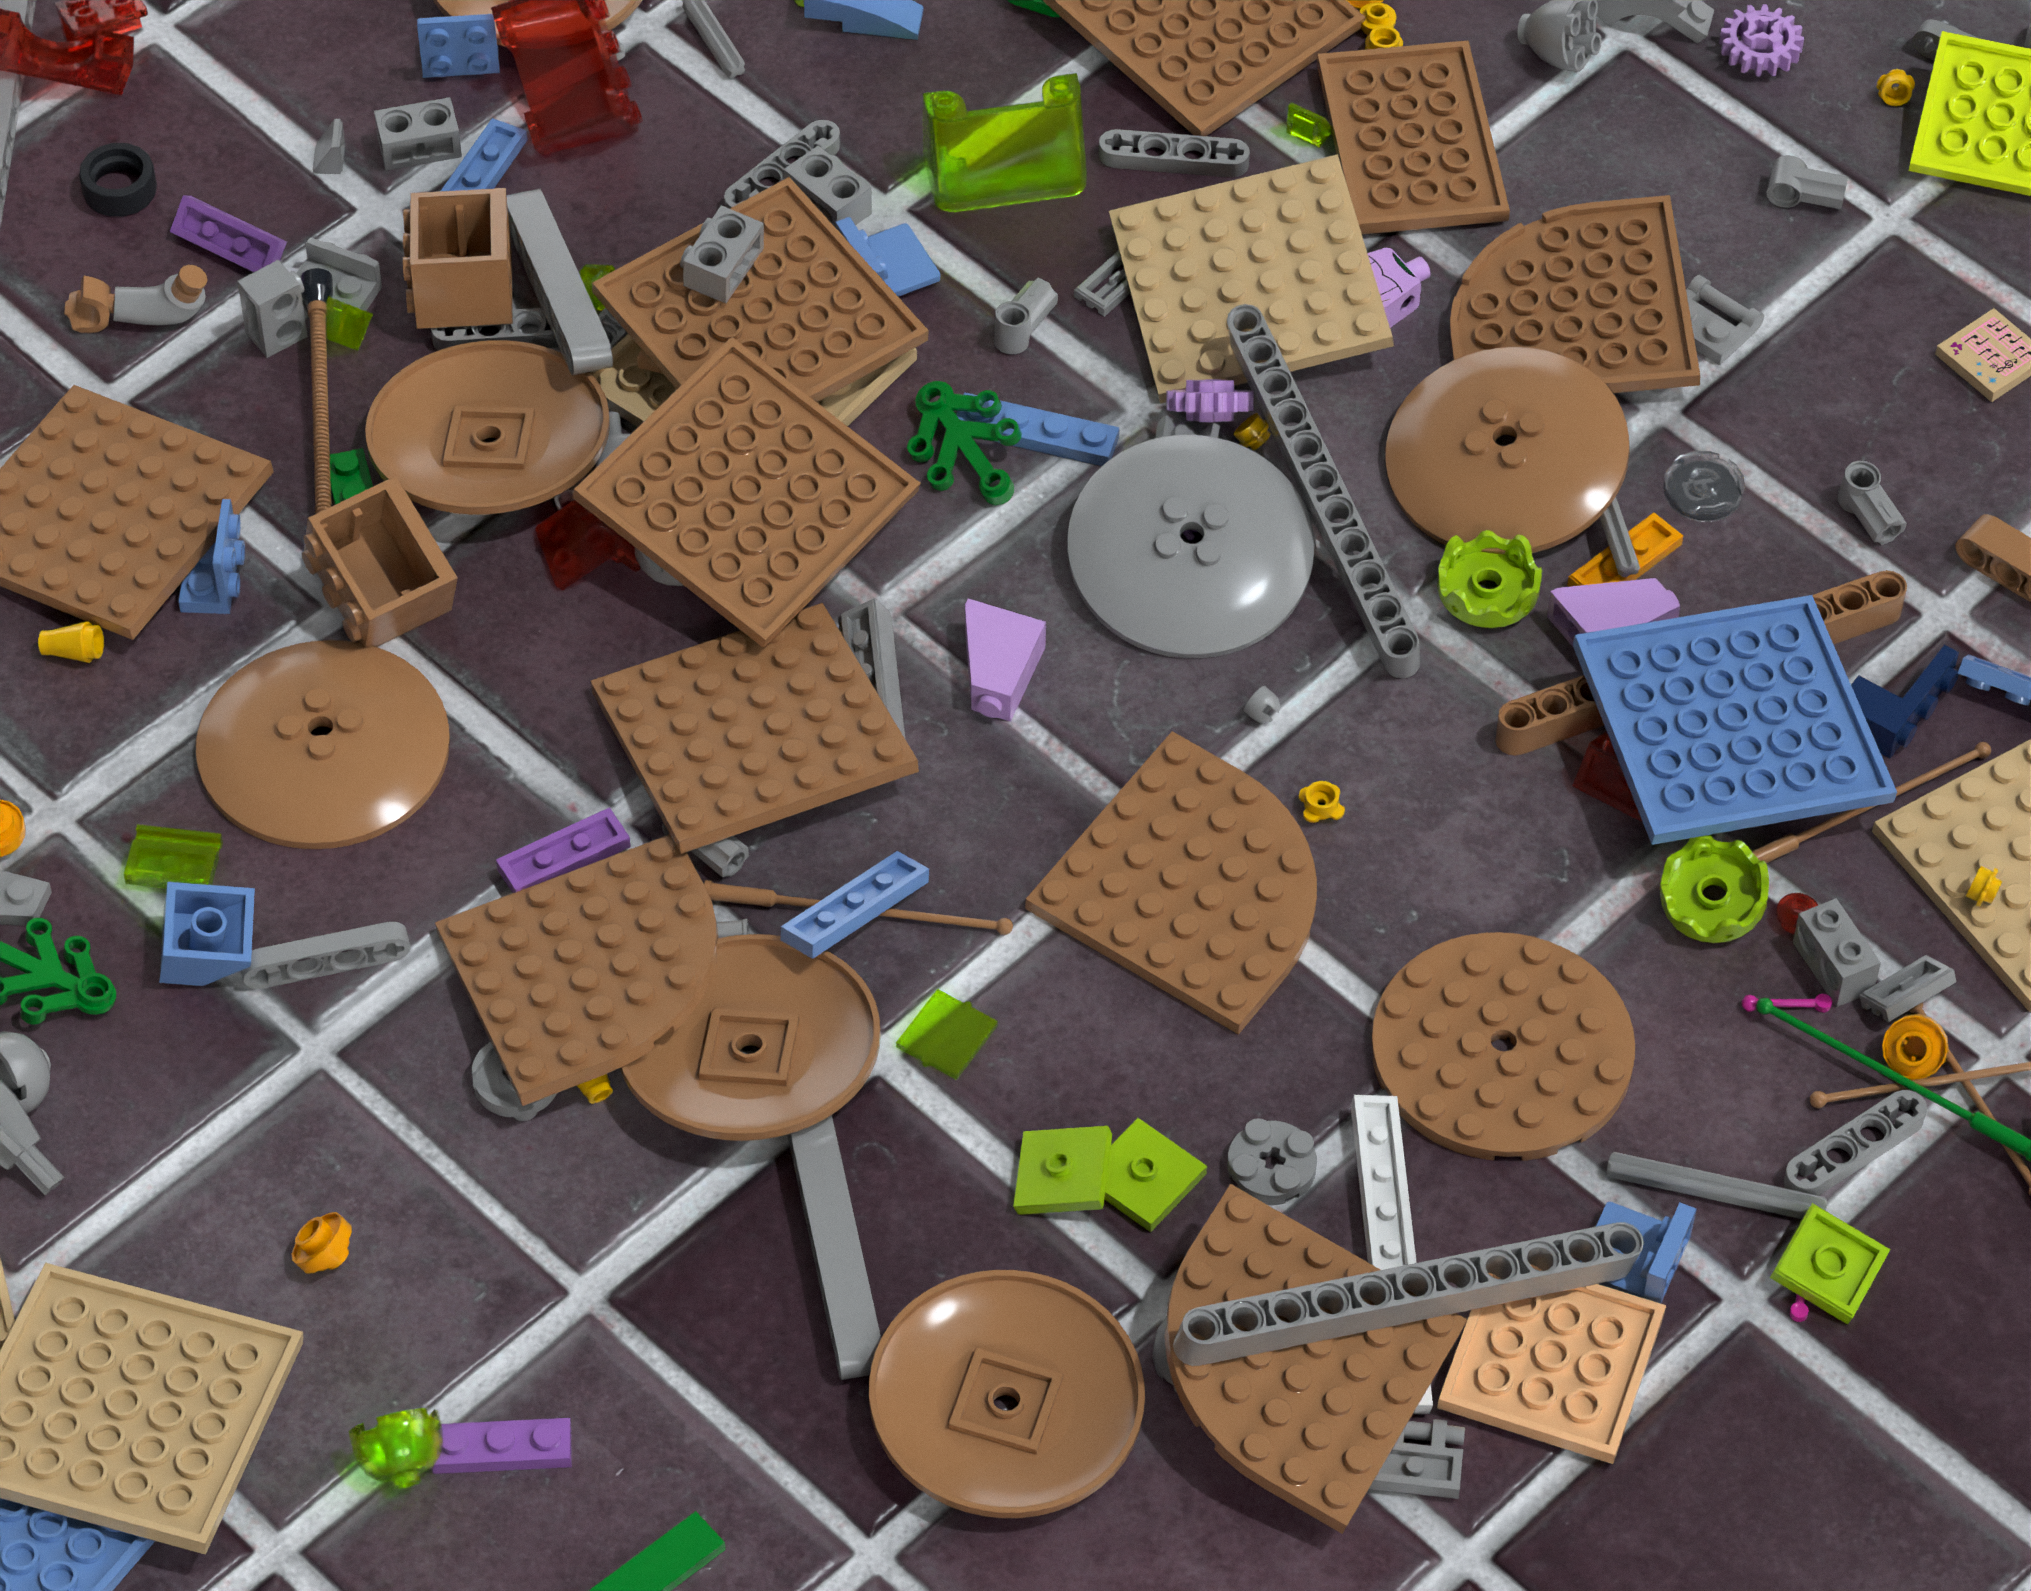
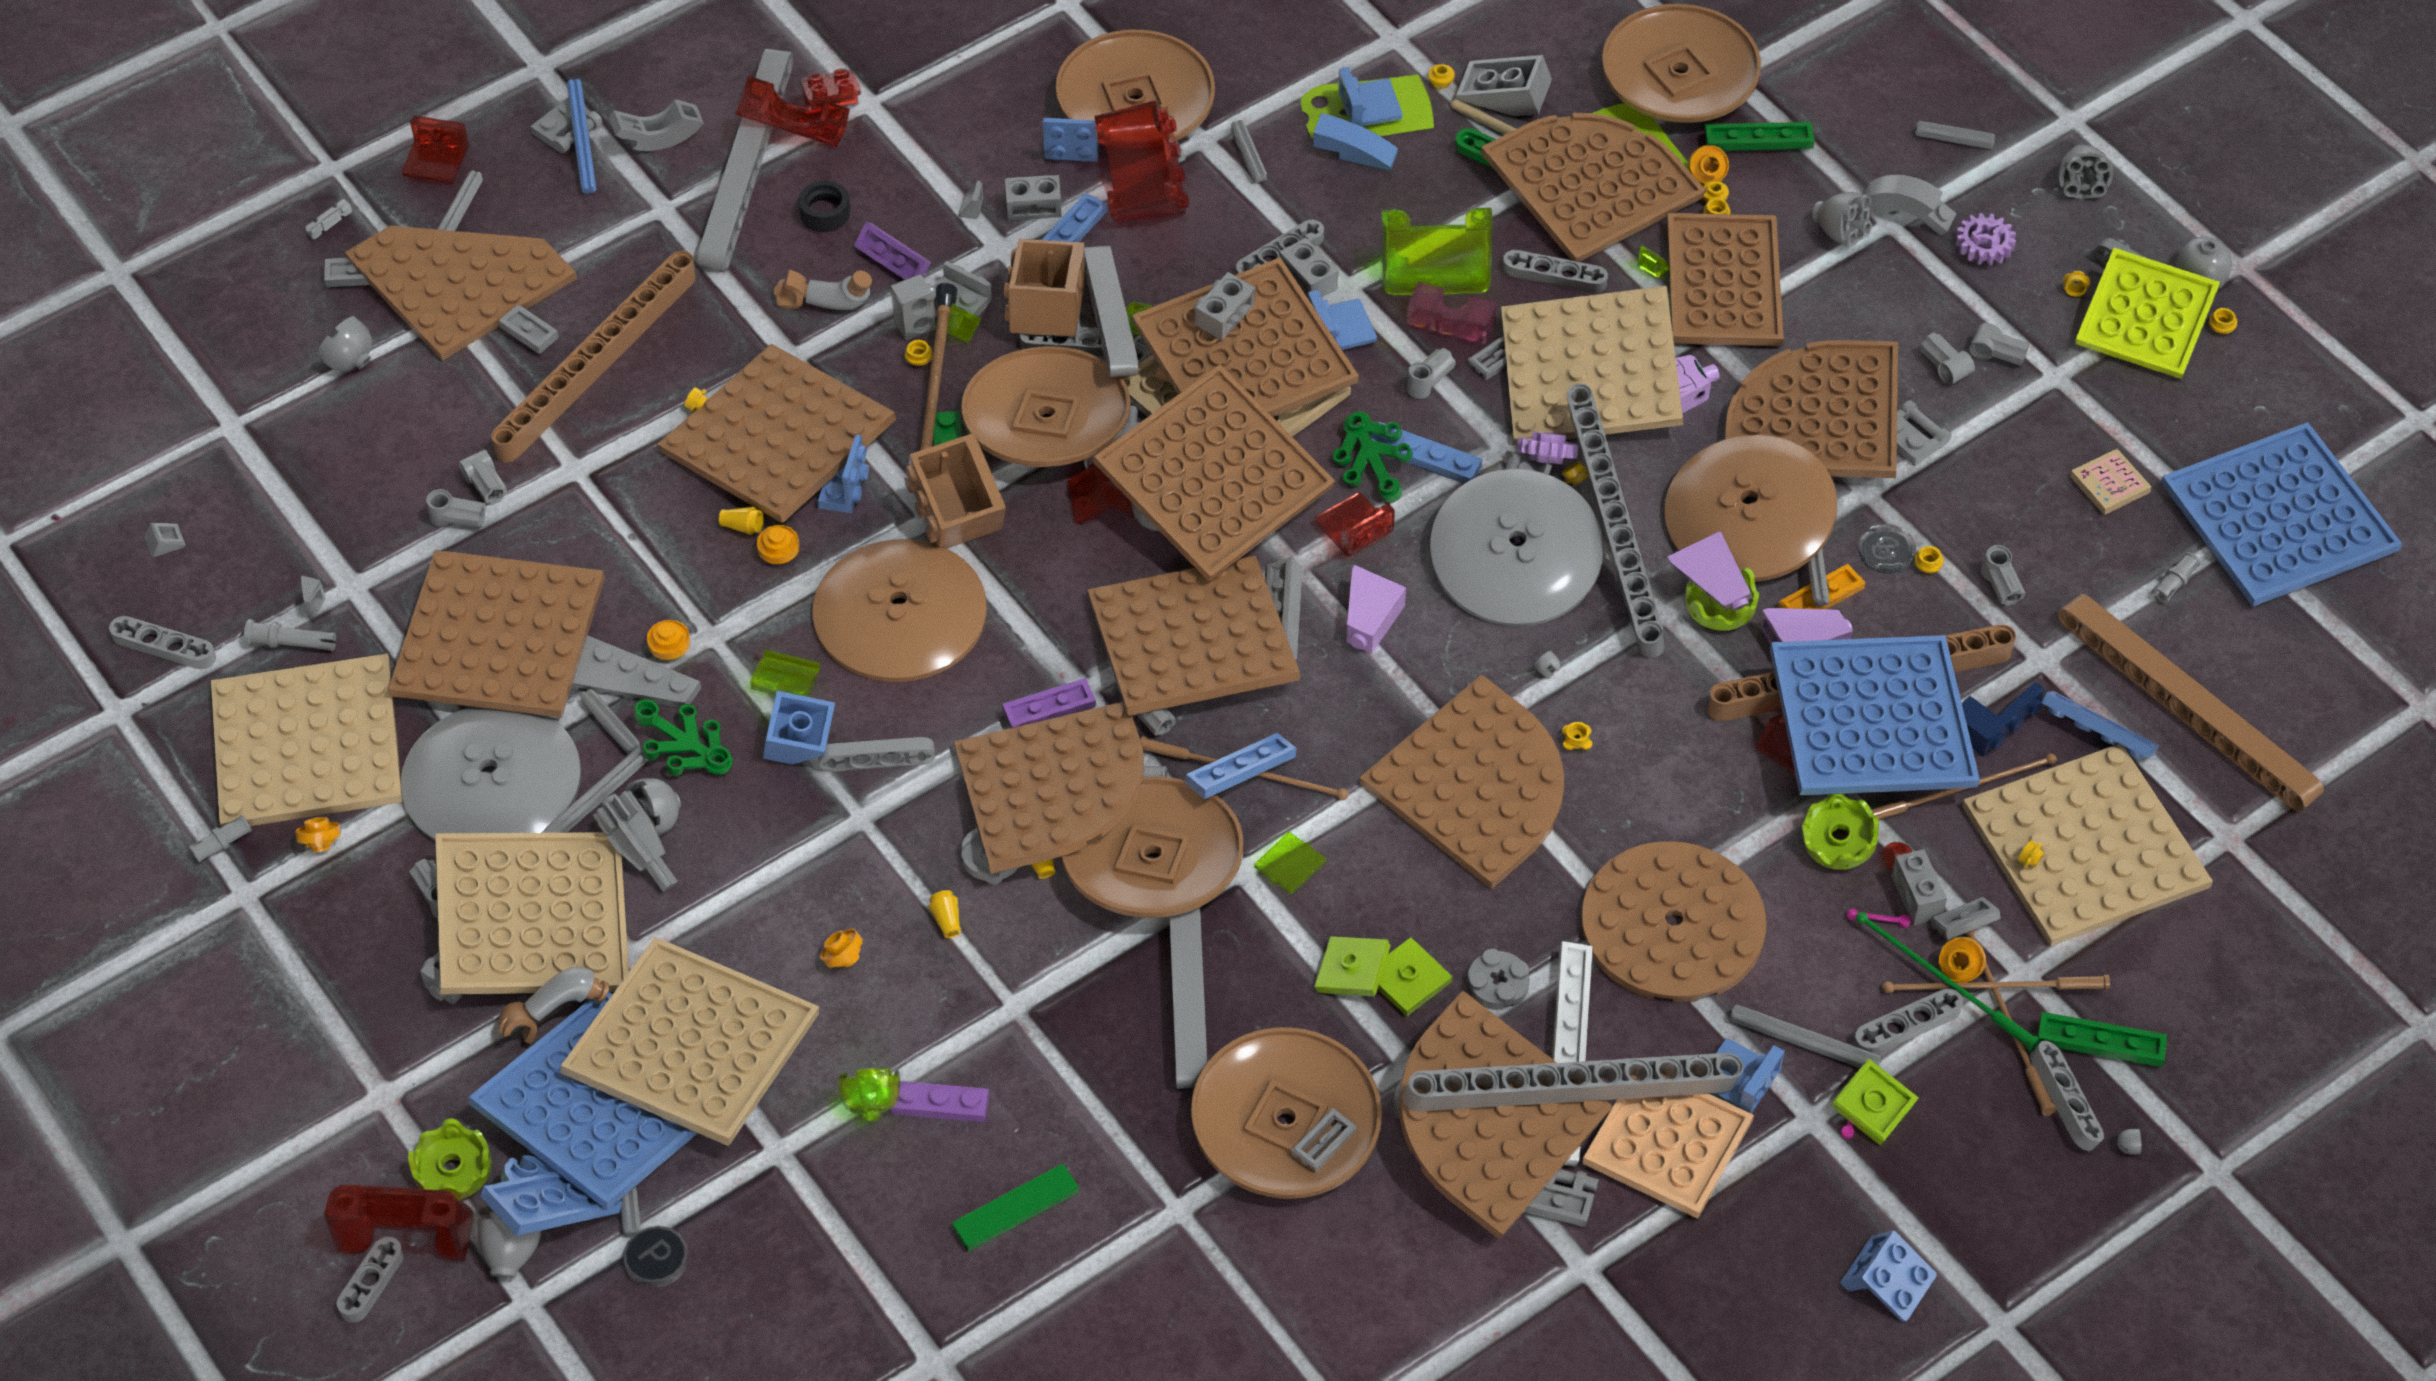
camera: 10 degrees right, 0 degrees up
none -> light orange plate [757,525,800,564]
none -> yellow plate [905,340,932,366]
none -> yellow cone [928,890,962,938]
none -> light grey tile [1291,1108,1357,1173]
none -> clear red bracket [1315,492,1395,557]
none -> clear pink arch [1407,282,1497,345]
none -> lavender slope [1668,531,1753,611]
none -> medium blue bracket [1840,1230,1937,1322]
none -> yellow plate [1914,546,1944,573]
none -> light grey piece [1920,332,1975,385]

